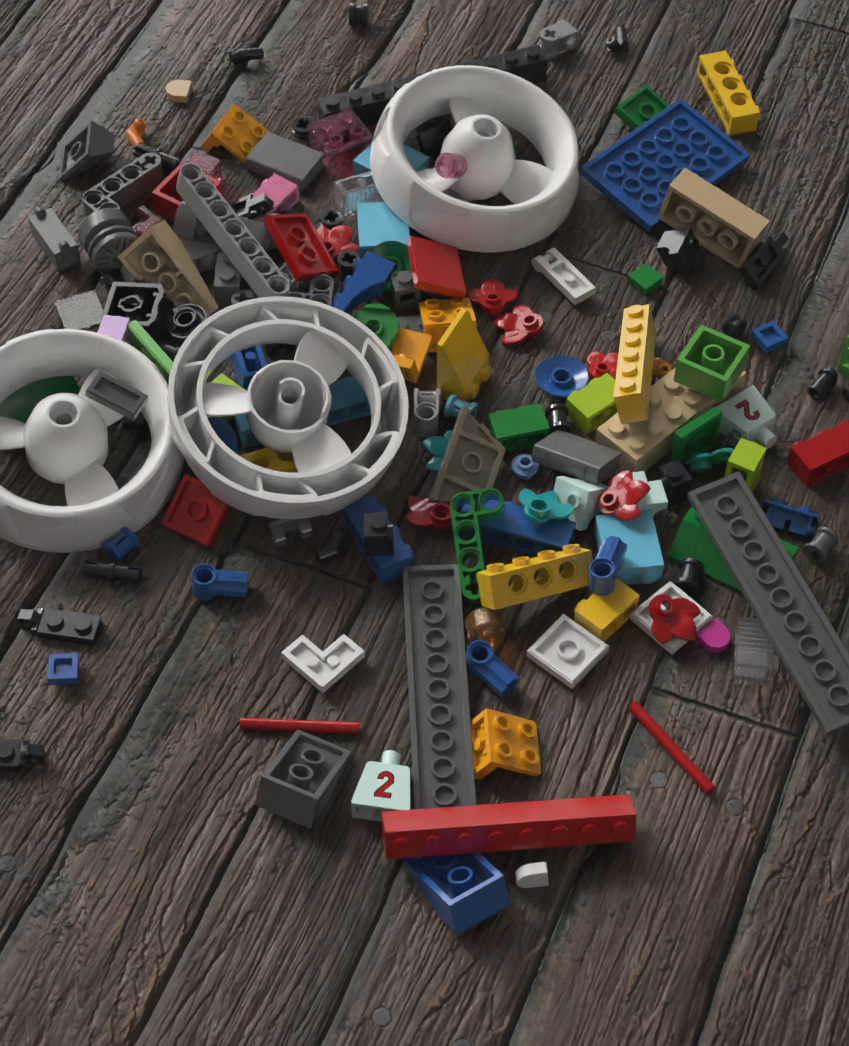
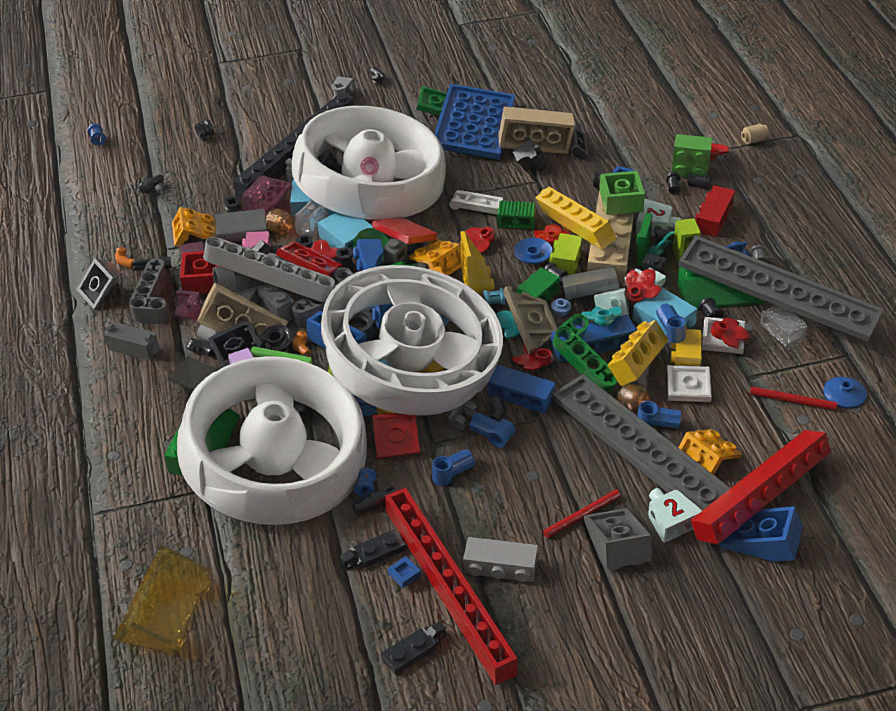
camera: 35 degrees left, 10 degrees down
dark grey wheel [78,208,138,276] -> none
dark grey tile [85,371,148,421] -> none
tan tile [166,80,192,103] -> none
white plate [281,634,365,693] -> none
black brick [364,512,394,556] -> none
red plate [467,279,518,315] -> none
white tile [515,862,549,888] -> none
green tile [627,263,664,295] -> none
dark pink tile [695,618,730,653] -> none
yellow brick [697,51,761,136] -> none
none -> clear orange head [266,208,293,235]
none -> red brick [385,487,518,686]
none -> light grey brick [463,537,538,582]
none -> blue piece [470,413,516,448]
none -> green brick [497,200,536,229]
none -> blue dish [823,377,867,409]

